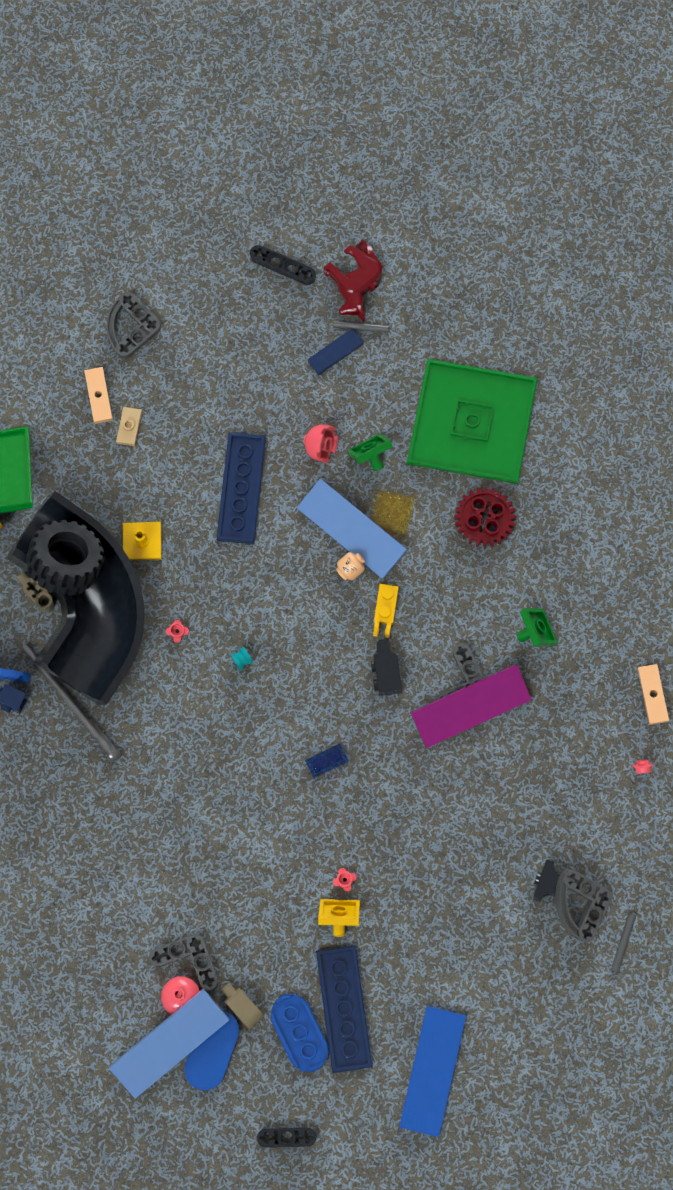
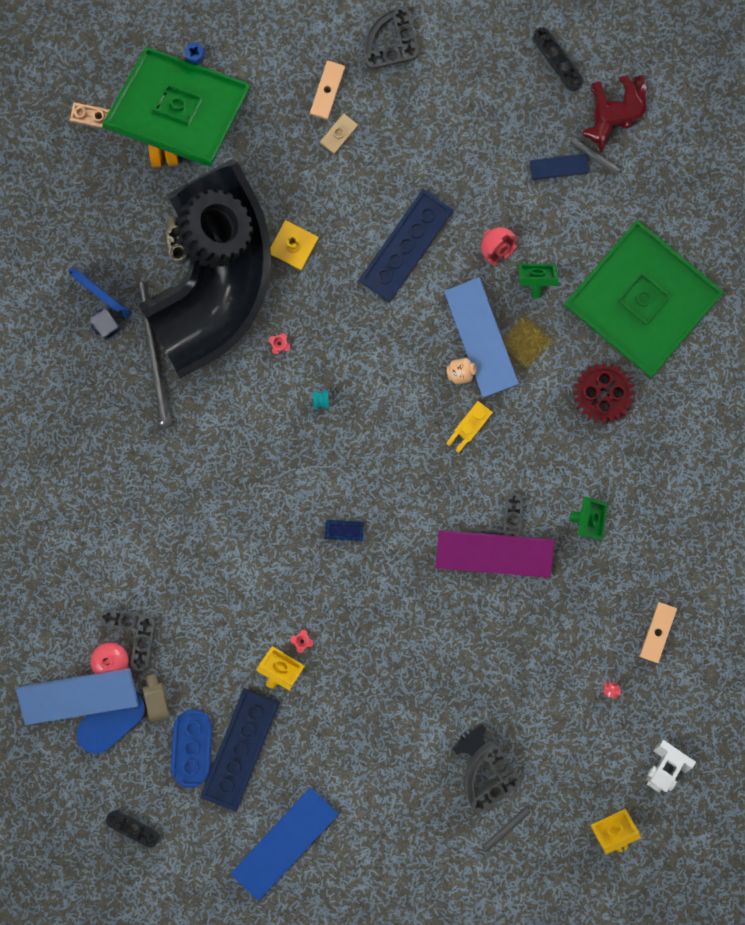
camera: 25 degrees right, 10 degrees up
black hinge [371,639,402,696] -> none

